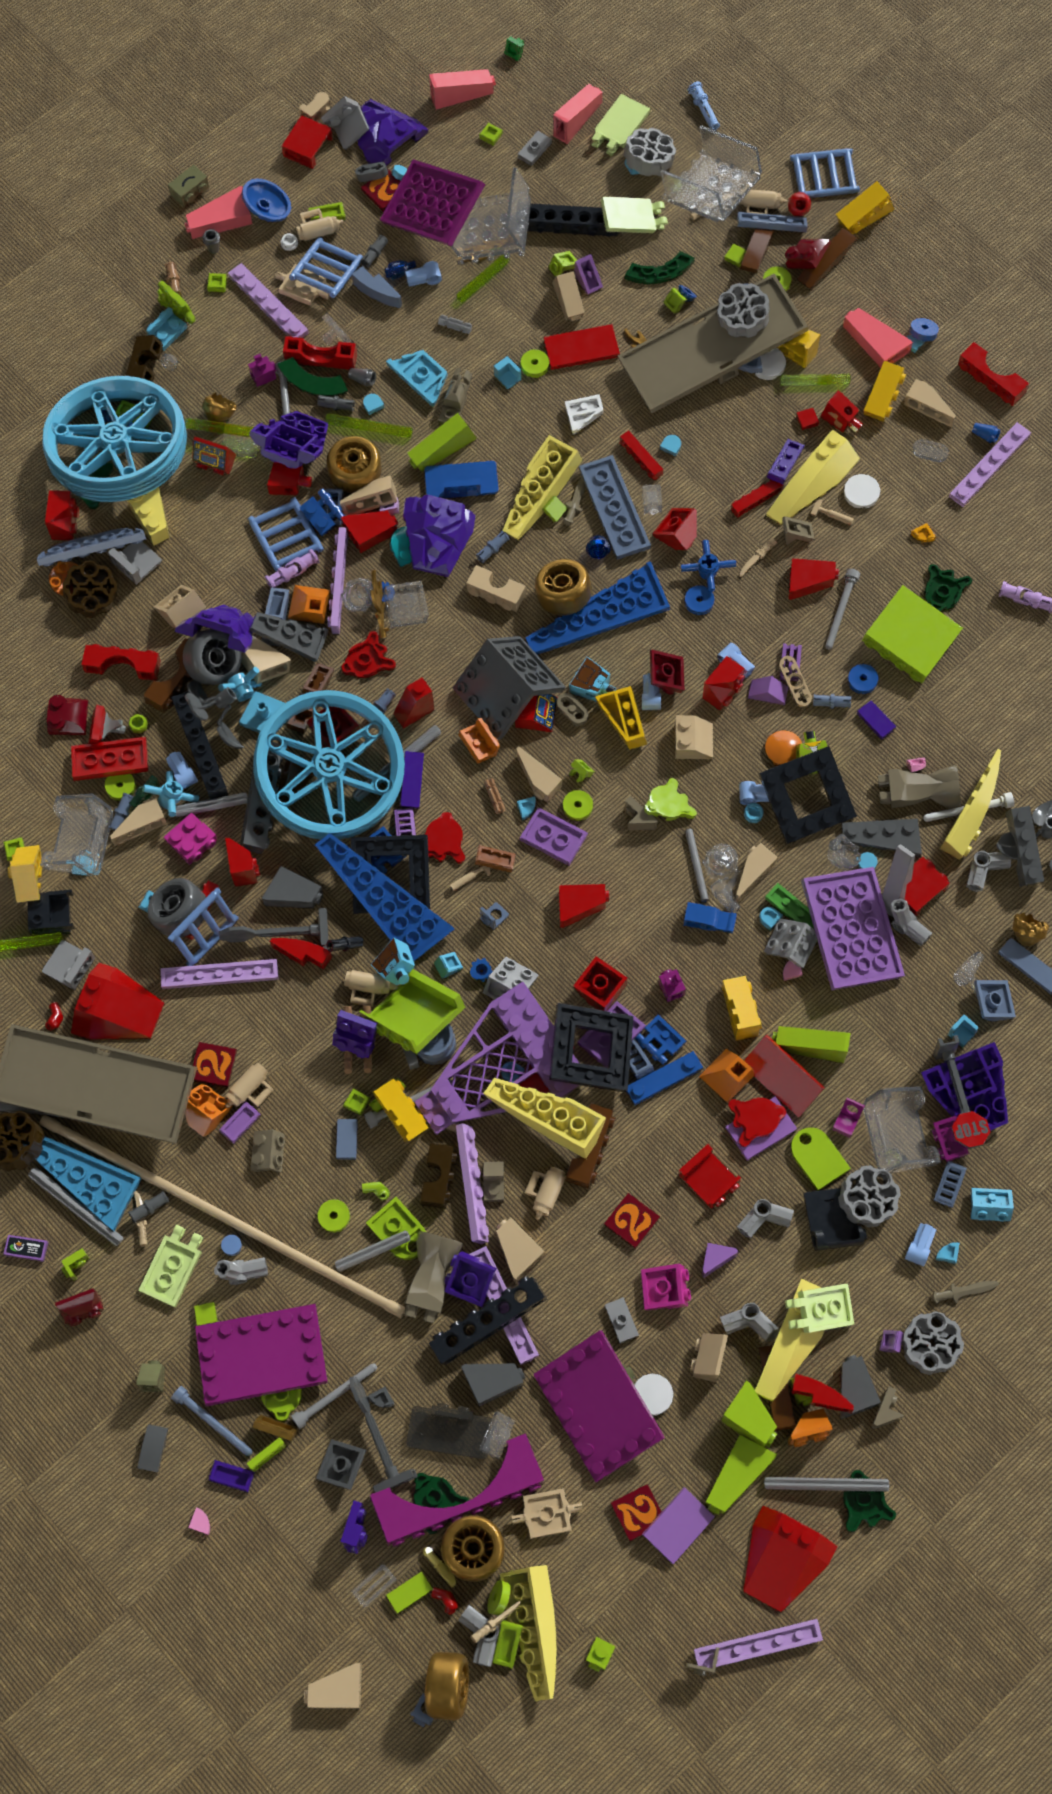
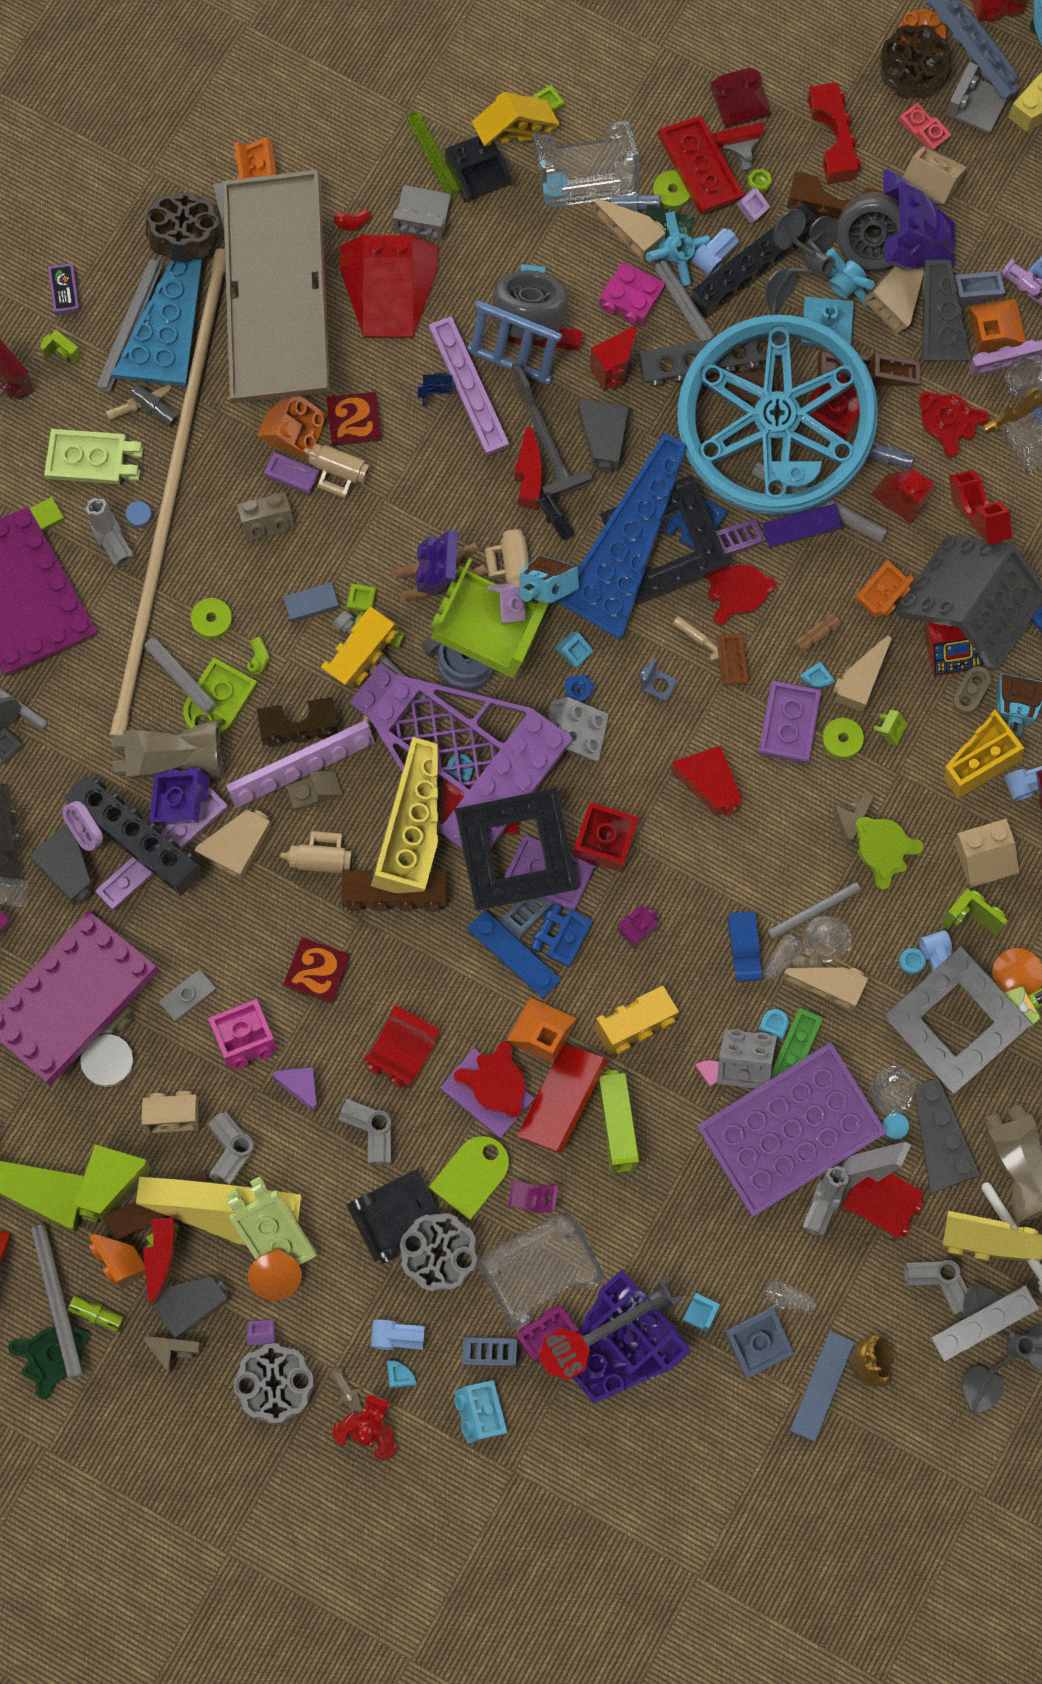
camera: 65 degrees right, 5 degrees up
none -> lavender plate [62,801,103,851]
none -> lime pin [68,1296,124,1333]
none -> orange dish [248,1249,302,1301]
none -> red animal [332,1394,399,1461]
none -> clear blue bracket [417,372,453,407]
none -> lavender bracket [487,583,525,623]
none -> lavender plate [736,188,771,223]
none -> medium azure plate [771,461,822,488]
none -> coral slope [898,102,951,151]
none -> lime bracket [940,888,1008,936]
none -> red arch [949,469,1012,545]

